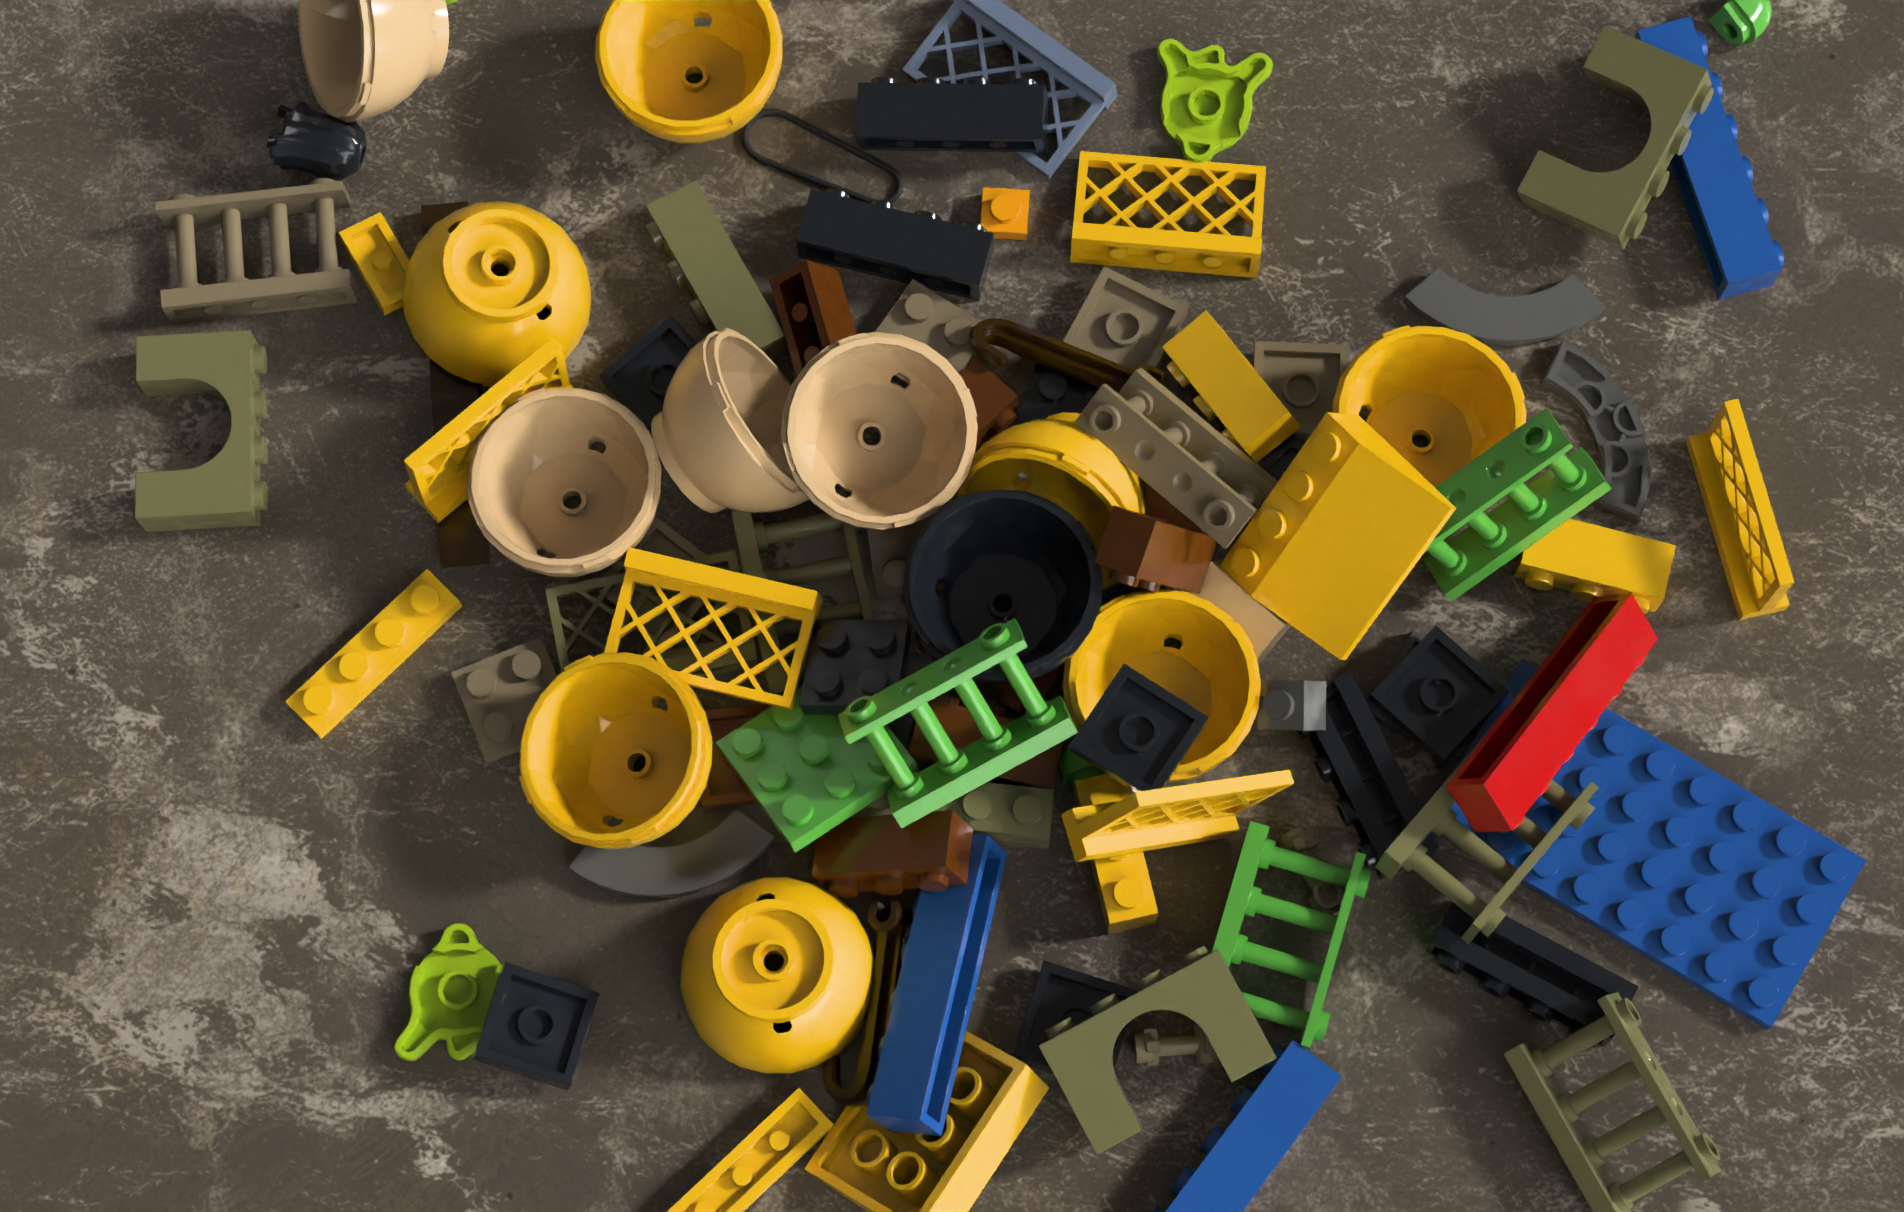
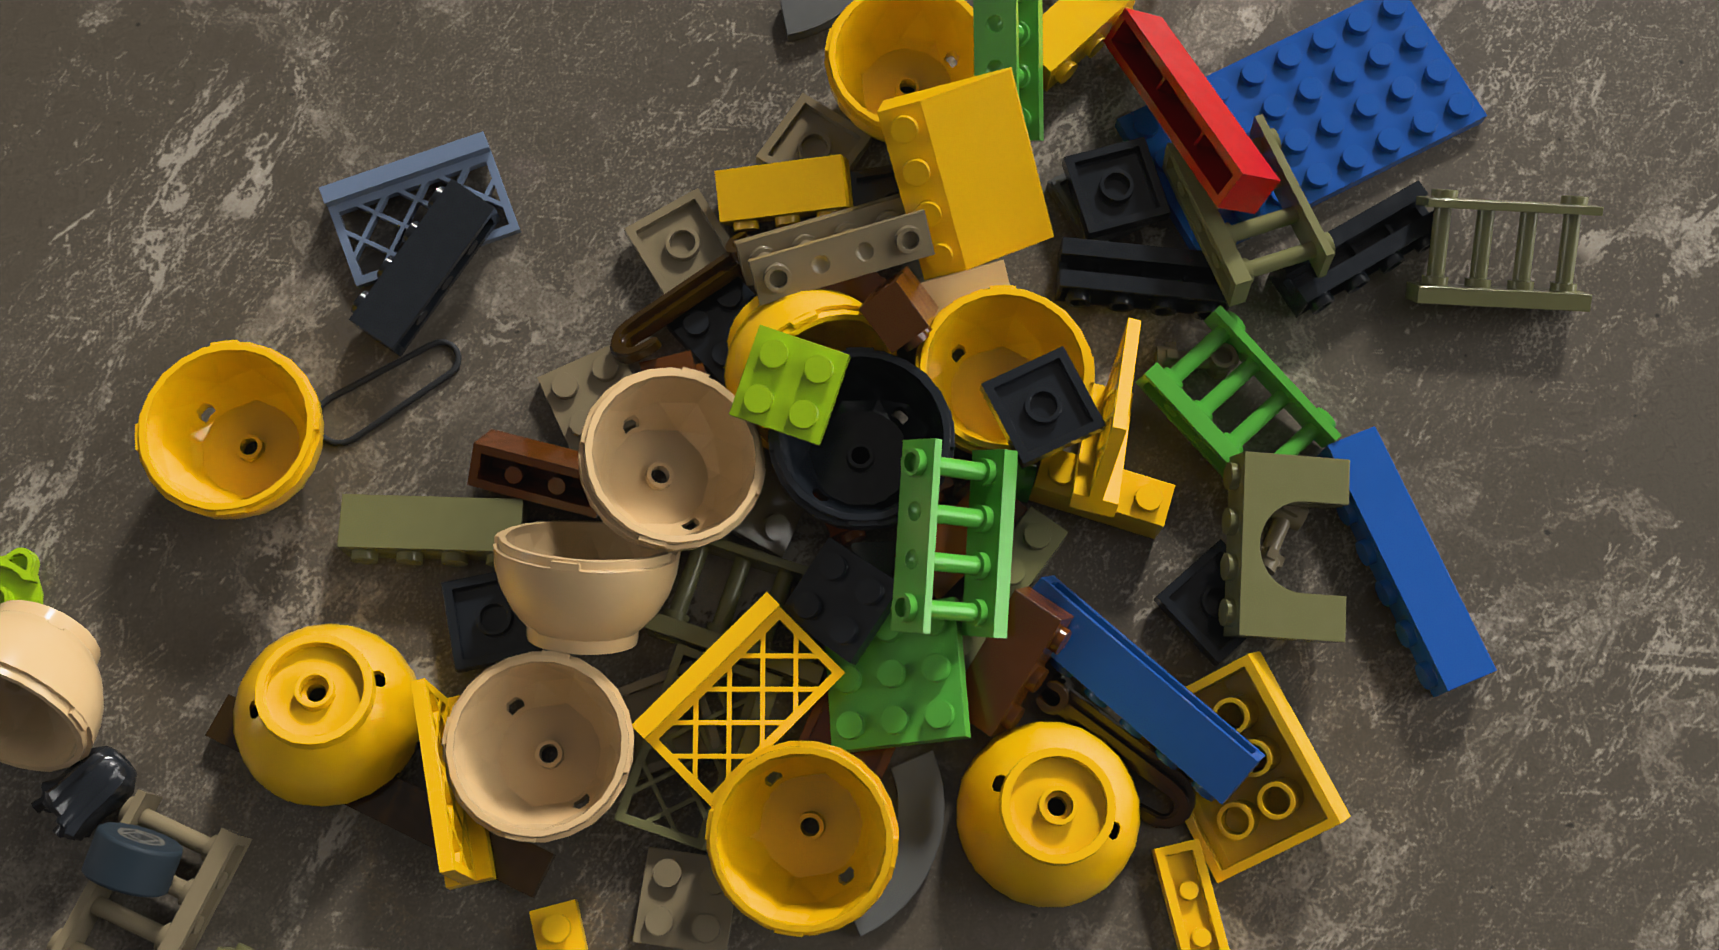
camera: 65 degrees left, 0 degrees up
yellow plate [339,212,409,316] -> none
black brick [796,189,994,301] -> none
light orange plate [980,187,1030,240] -> none
yellow fence [1070,151,1266,278] -> none
lime tile [1157,38,1273,163] -> none
dark grey brick [1257,680,1326,731] -> none
none -> black wheel [81,822,183,898]
none -> lime plate [729,325,851,446]

